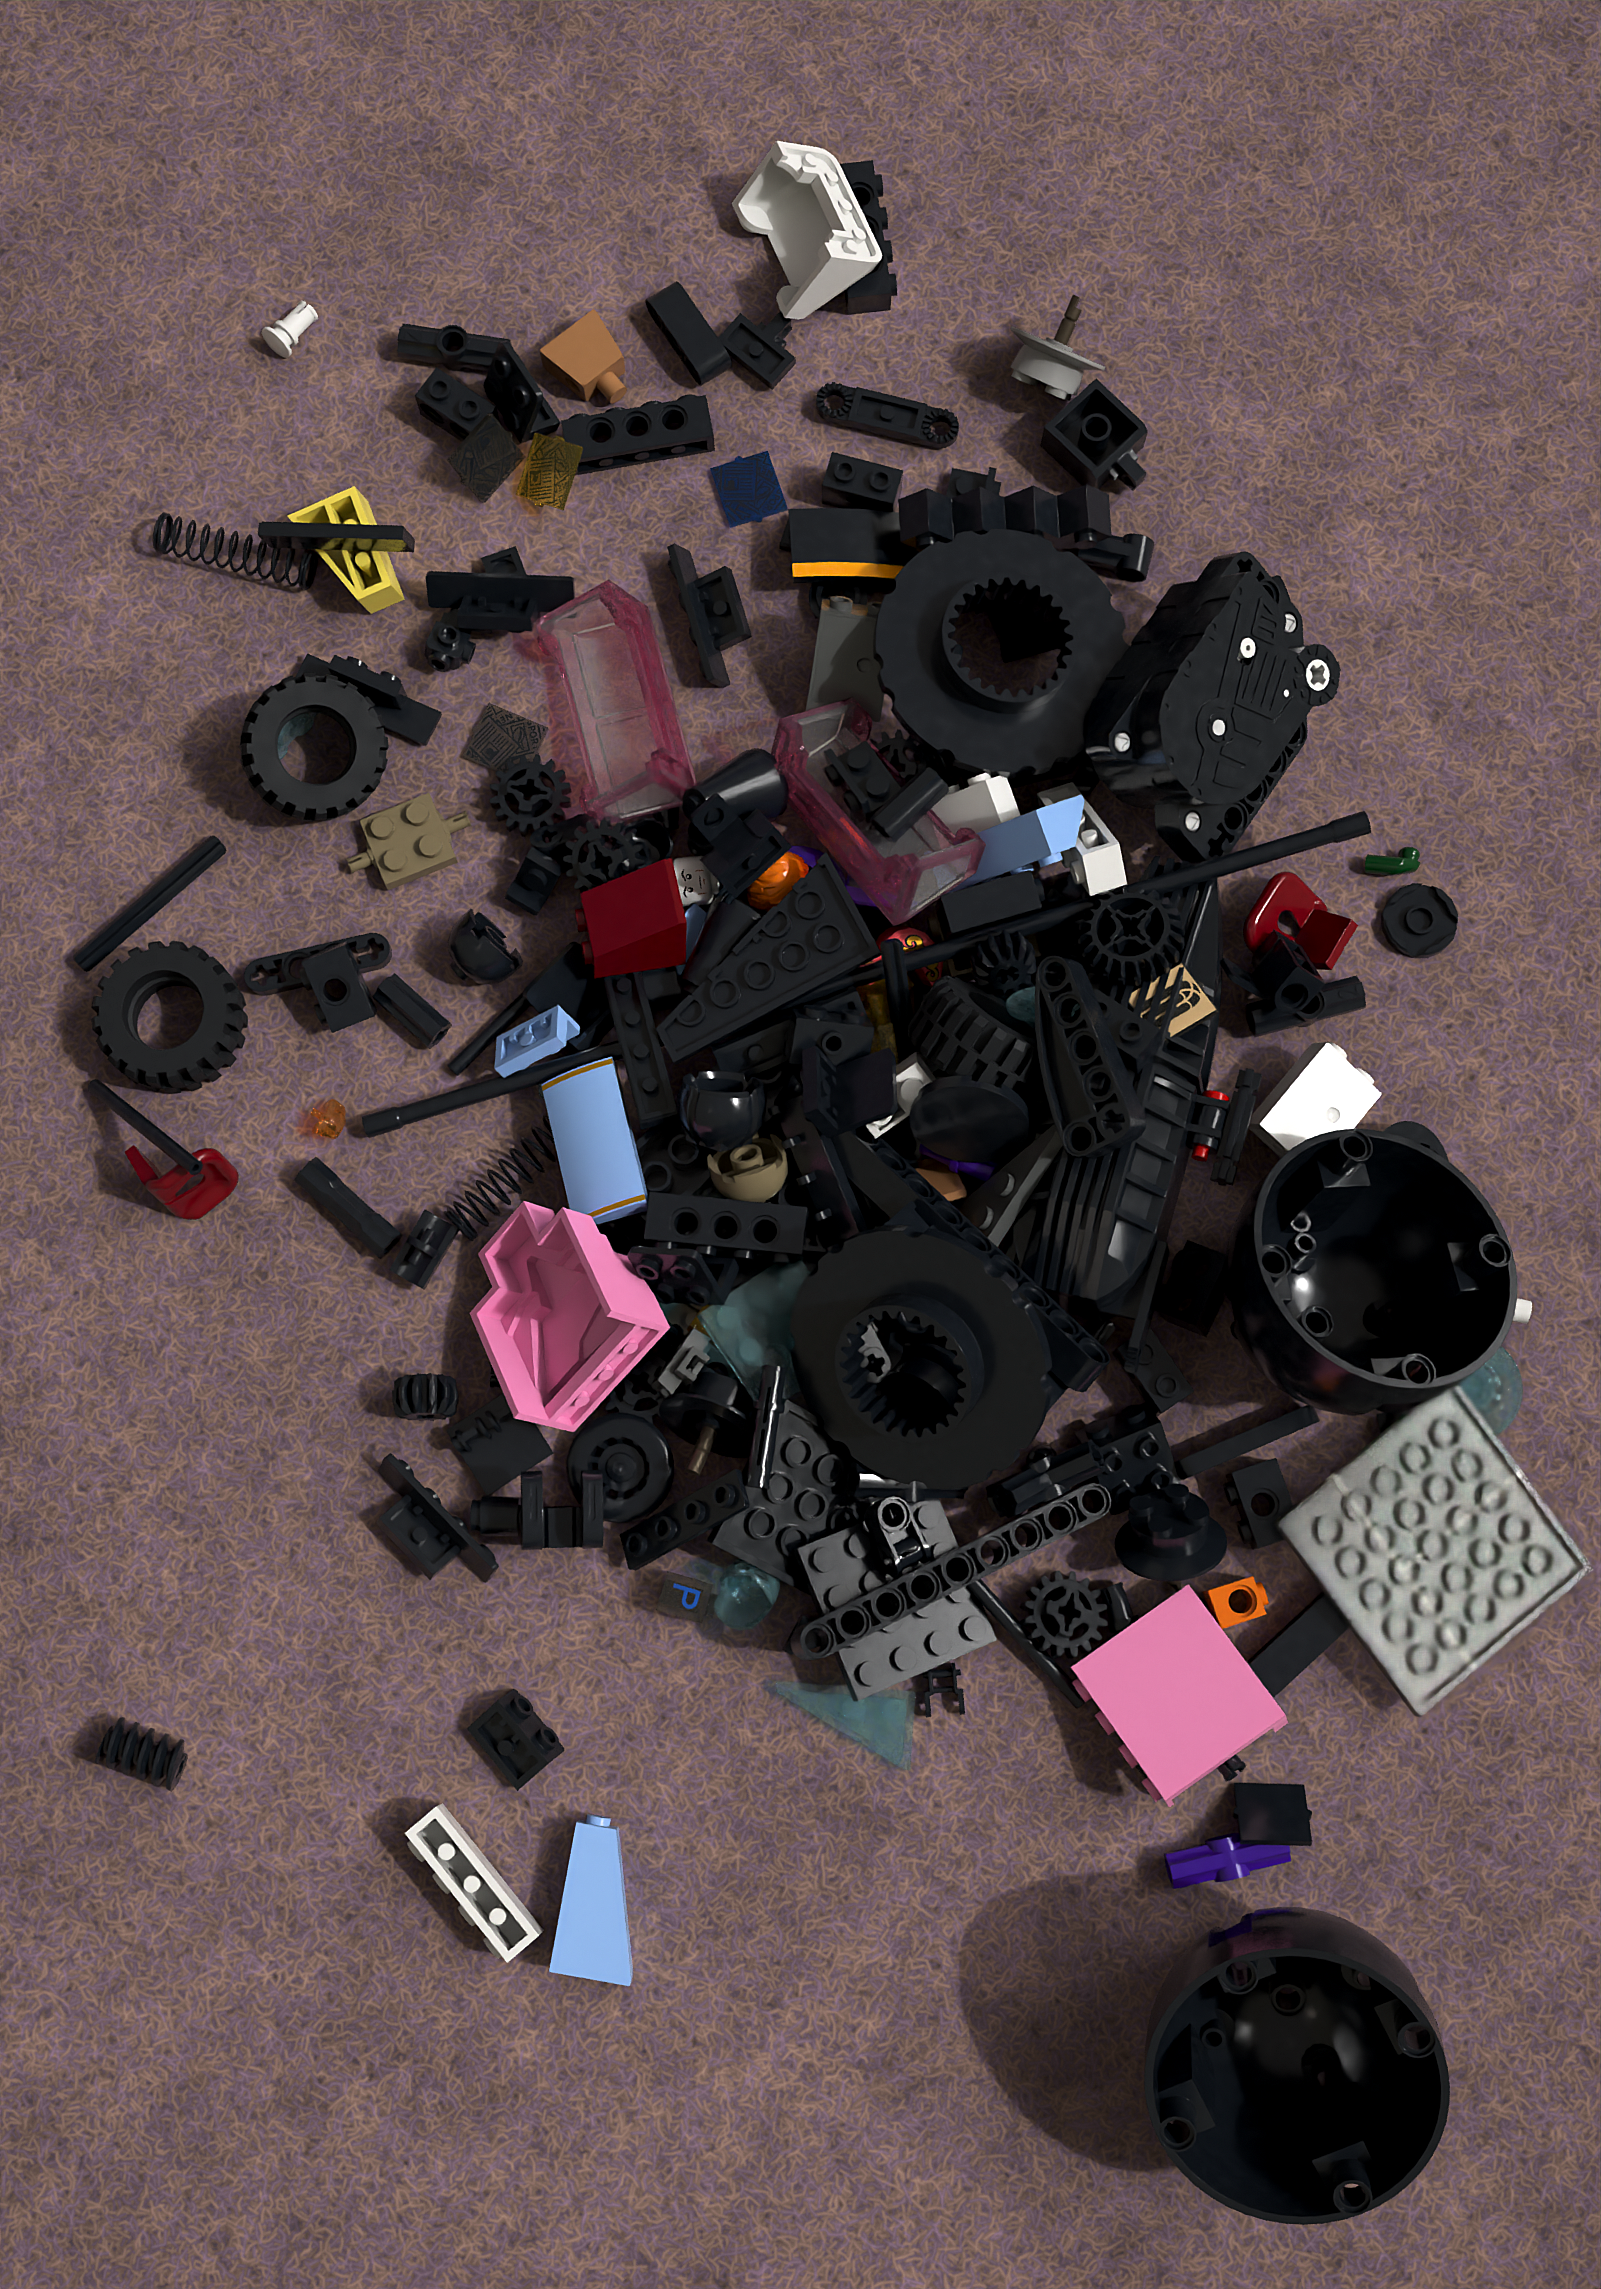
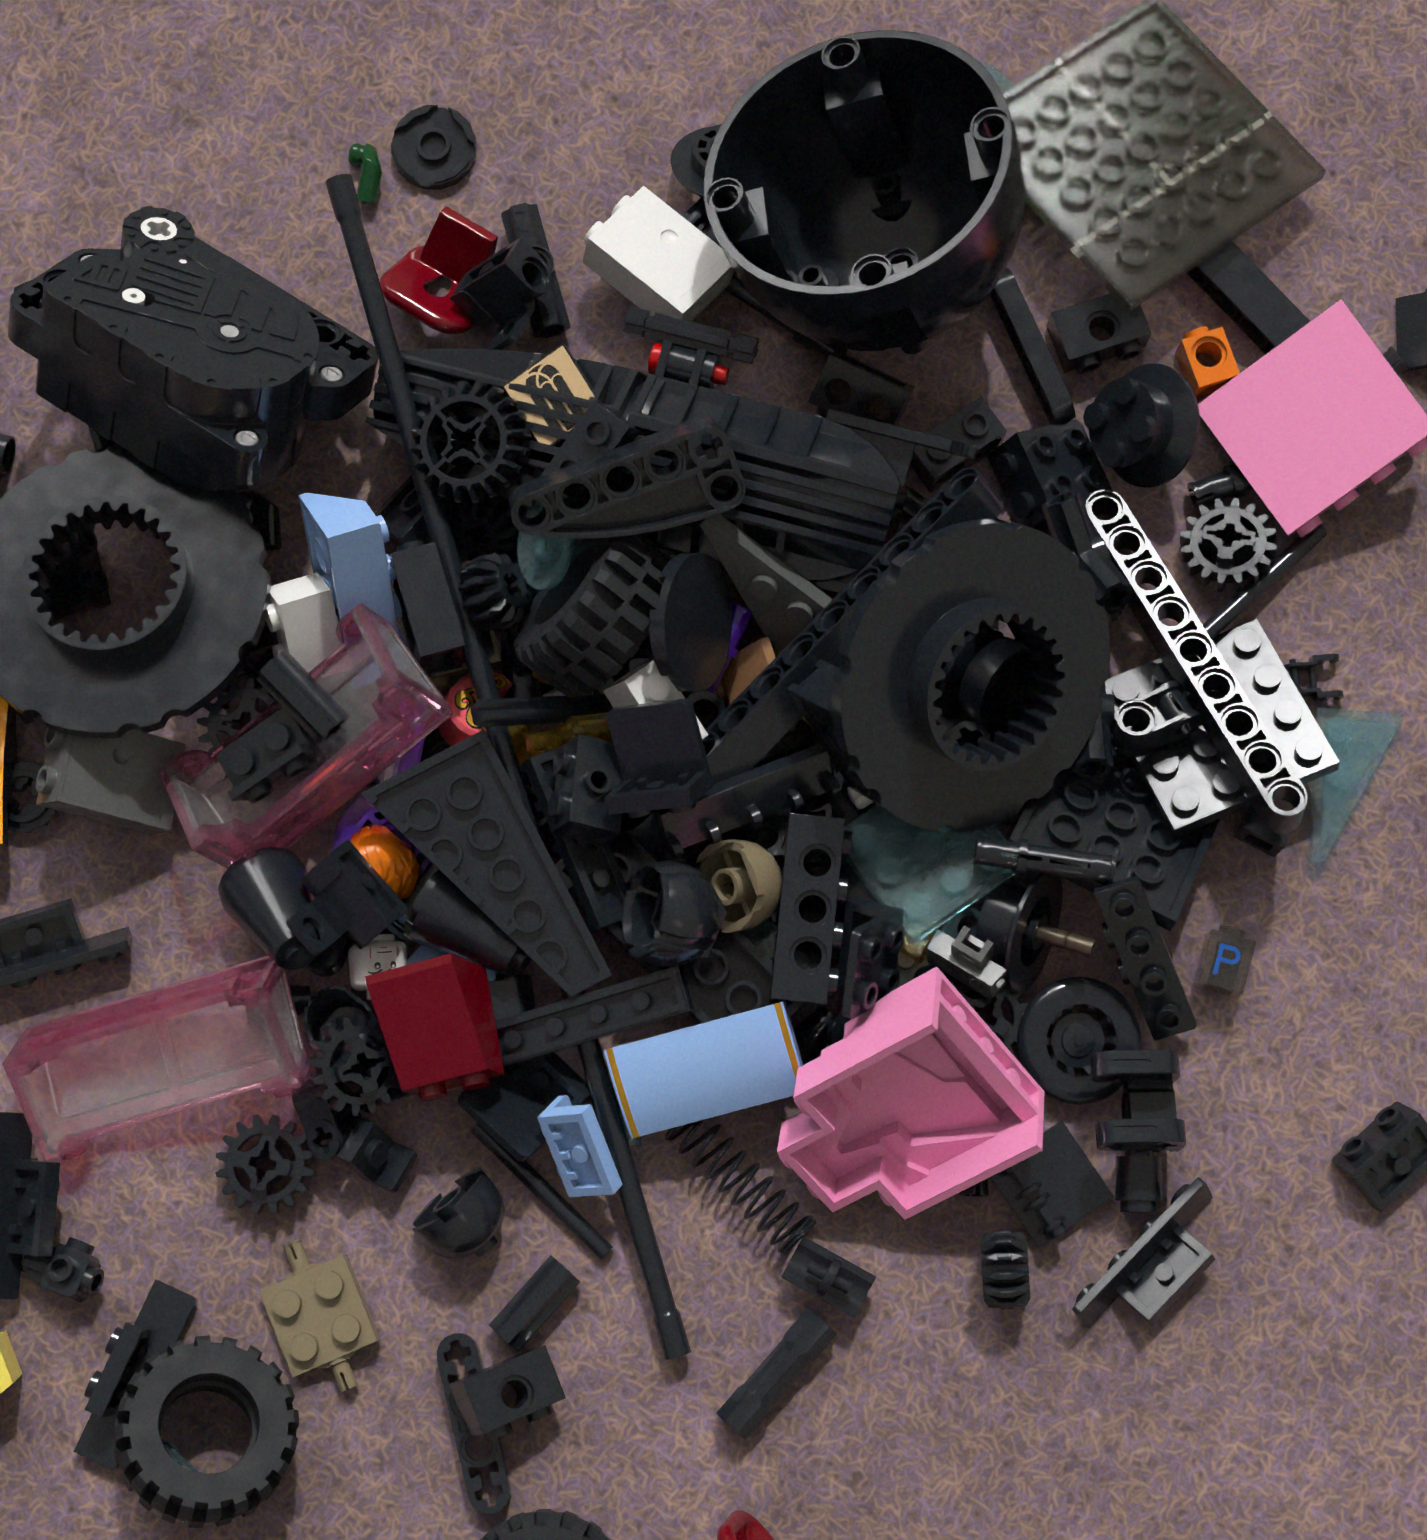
camera: 90 degrees left, 0 degrees up
clear orange piece [310,1099,346,1140] -> none
clear smoke piece [463,703,549,780] -> none
clear light blue helmet [714,1558,780,1631] -> none
white brick [1037,782,1127,896] -> none

